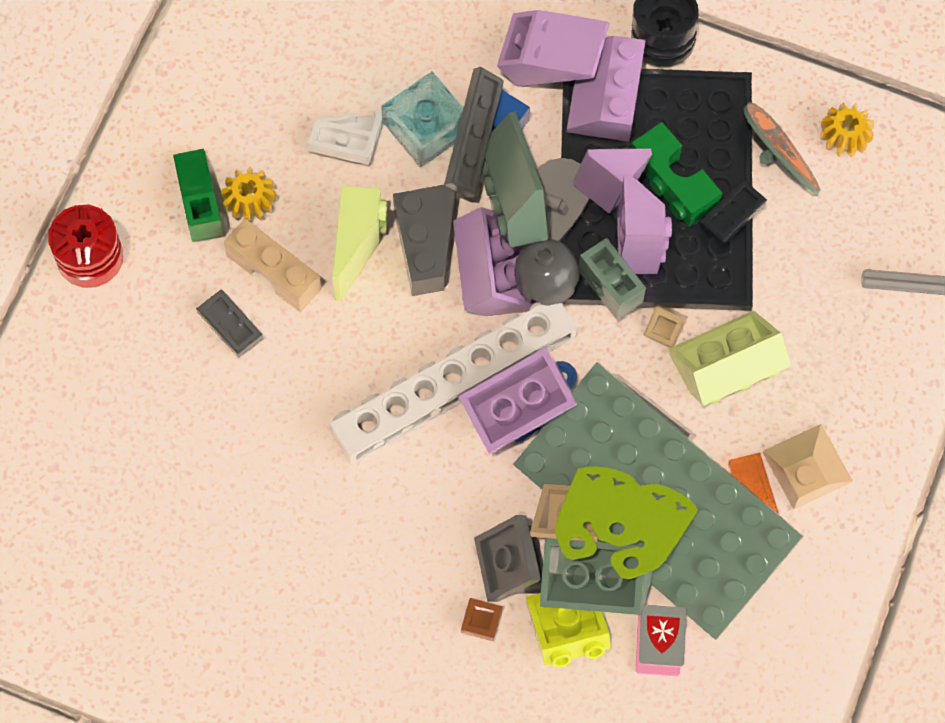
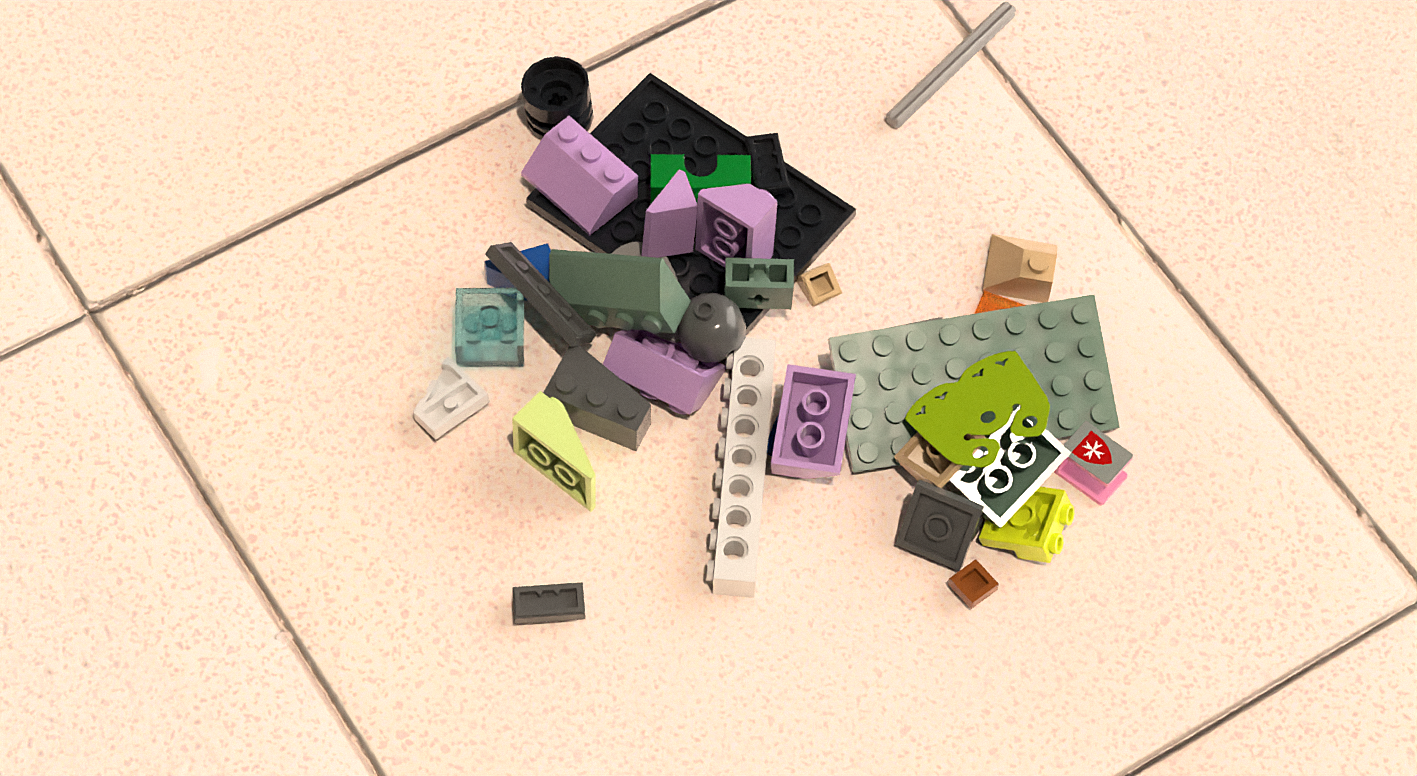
camera: 55 degrees left, 10 degrees down
red wheel [48,204,123,288] -> none
green slope [173,148,223,242] -> none
yellow gear [221,166,276,221] -> none
tan arch [224,218,321,313] -> none
lavender slope [497,10,610,86] -> none
yellowish green slope [668,310,791,406] -> none
shield [744,102,821,194] -> none
yellow gear [820,102,874,157] -> none

